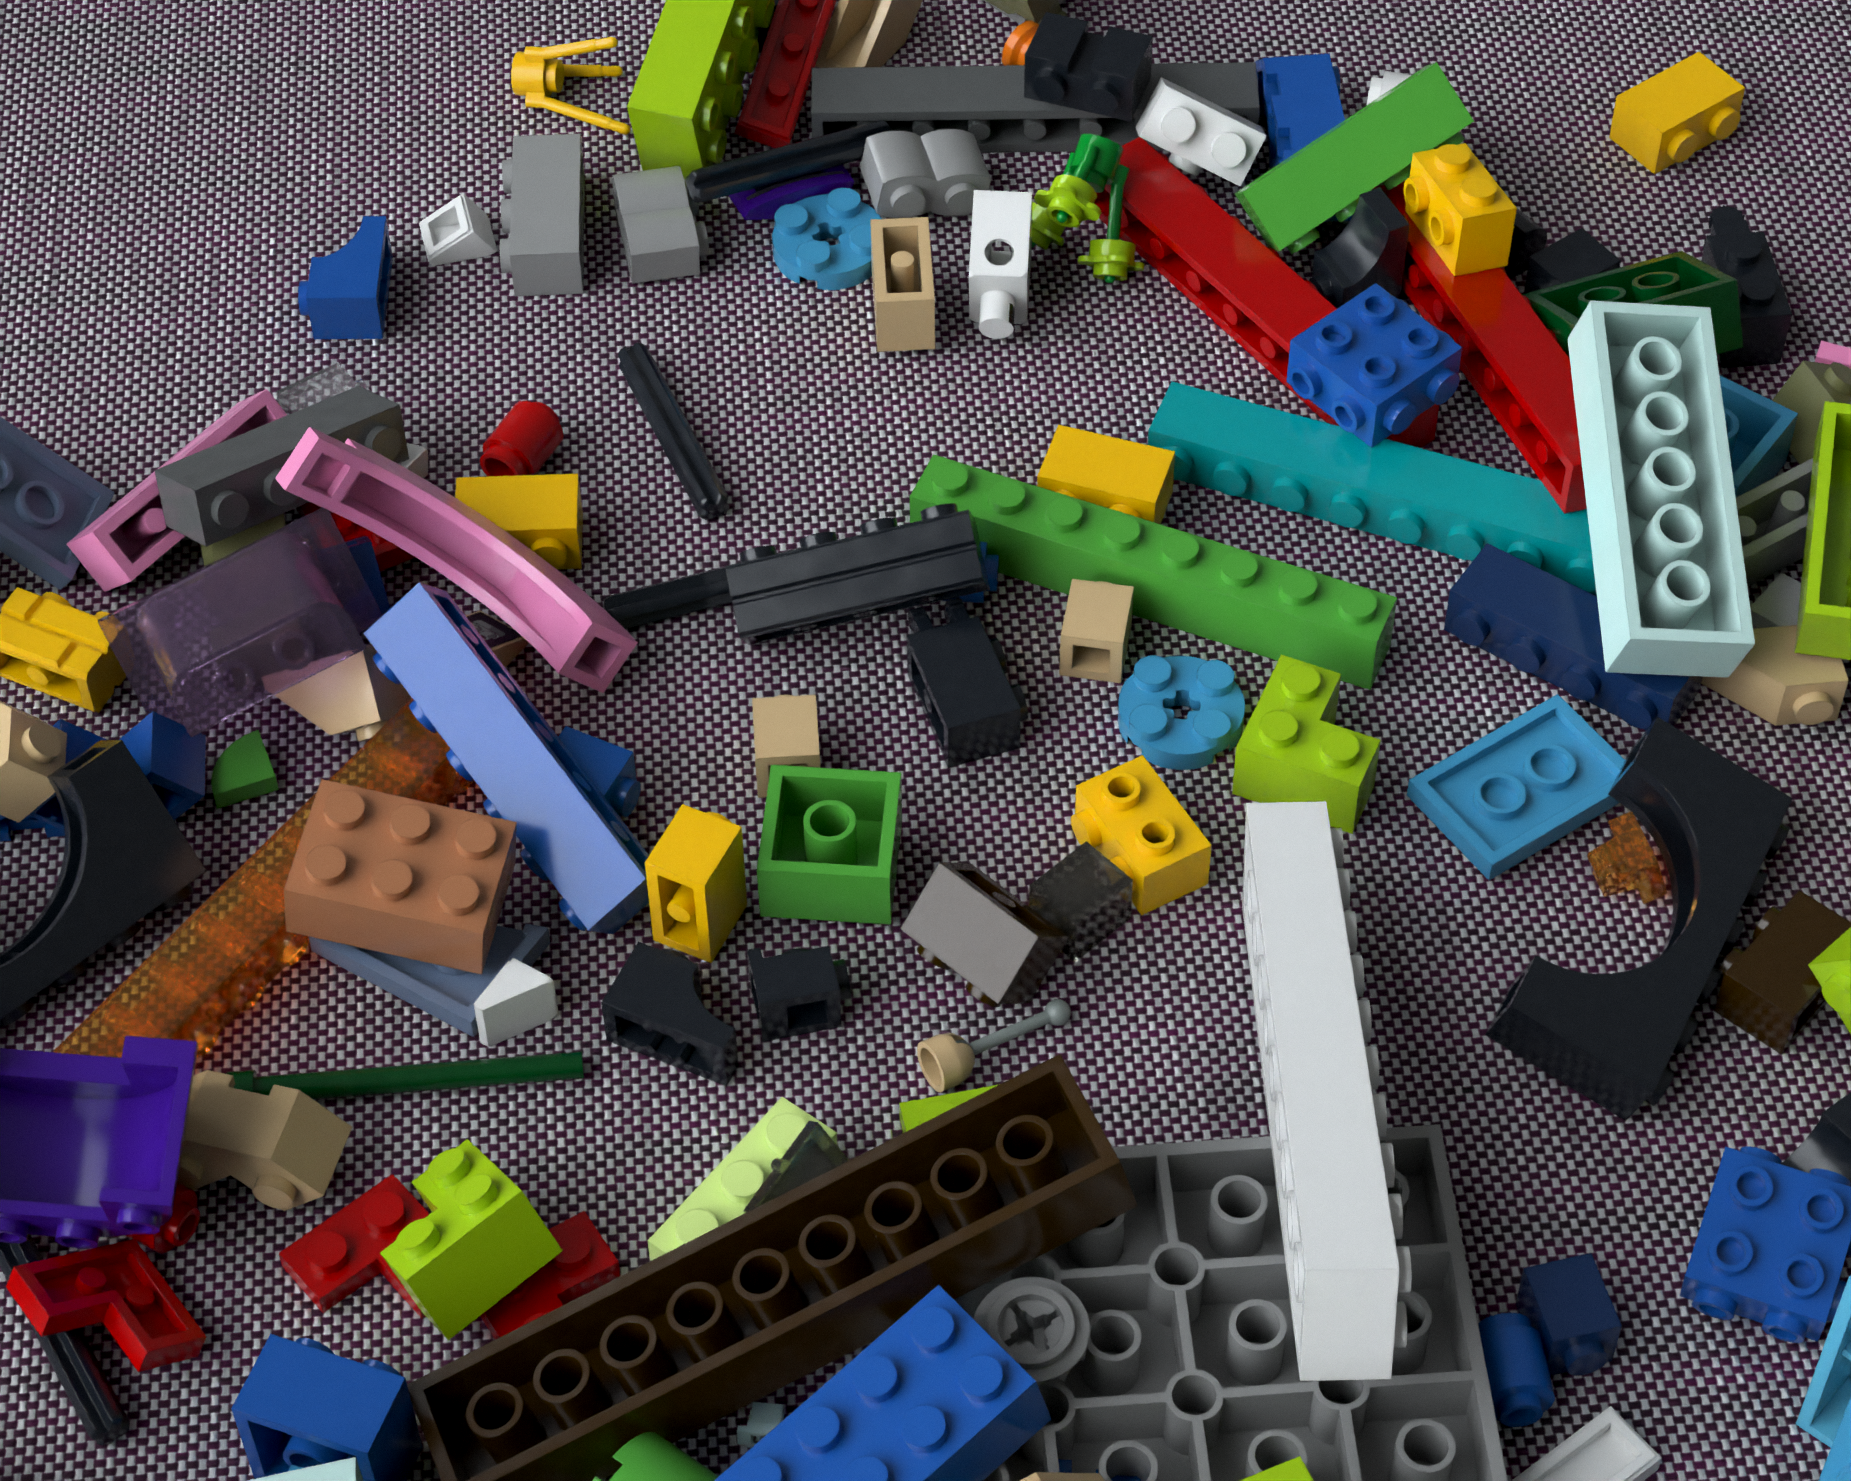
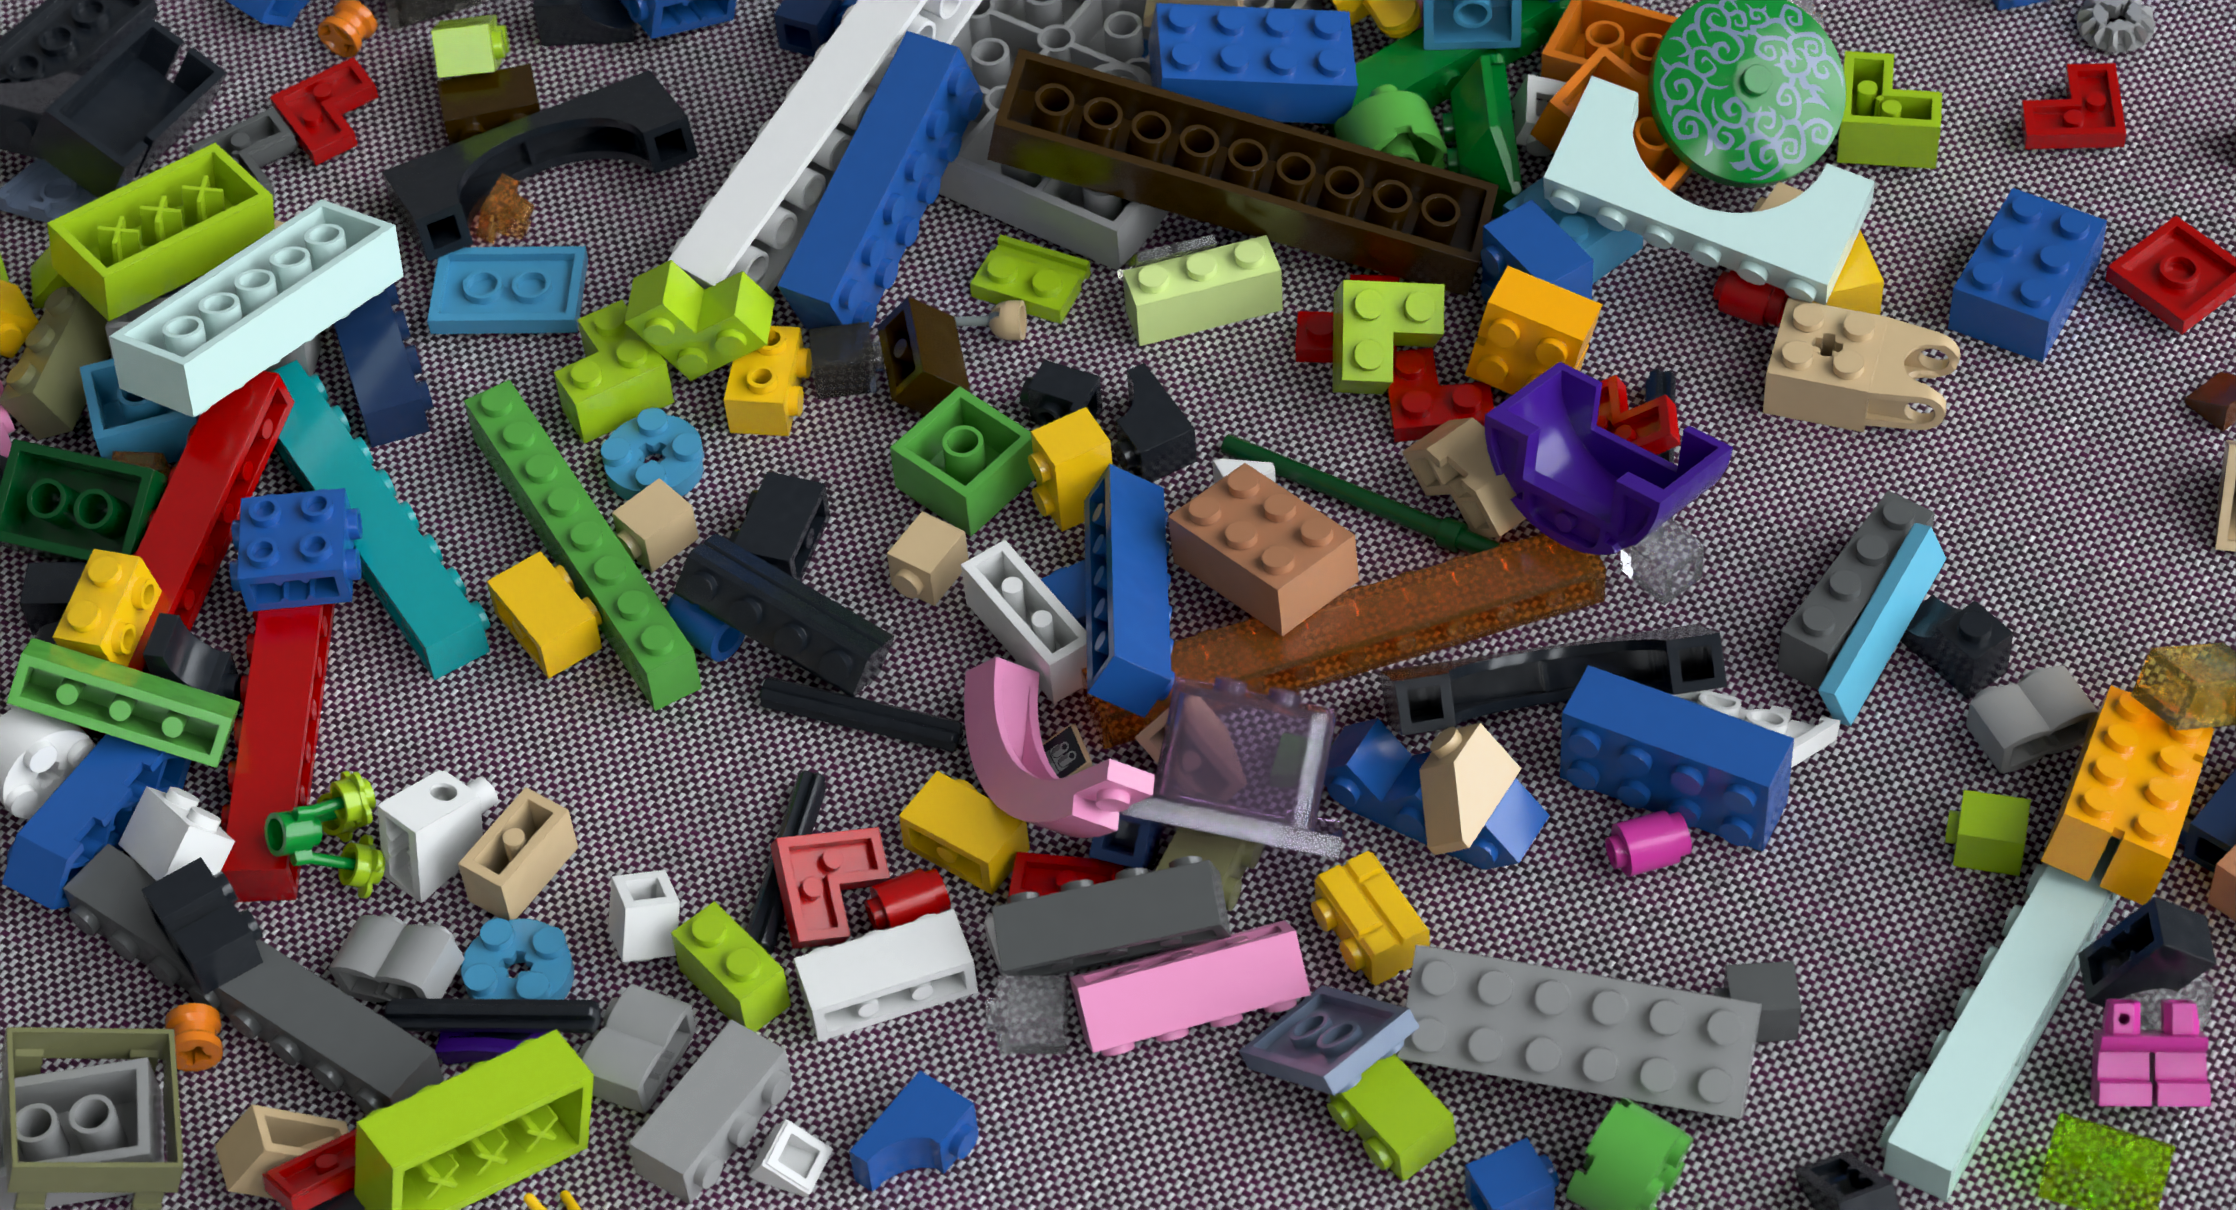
camera: 140 degrees left, 0 degrees up
none -> white brick [608,870,680,962]
none -> lime brick [624,260,775,381]
none -> lime brick [671,901,791,1032]
none -> plate [770,827,890,949]
none -> blue brick [777,31,983,347]
none -> white brick [794,909,978,1042]
none -> white brick [961,540,1087,704]
none -> light orange piece [1465,266,1603,395]

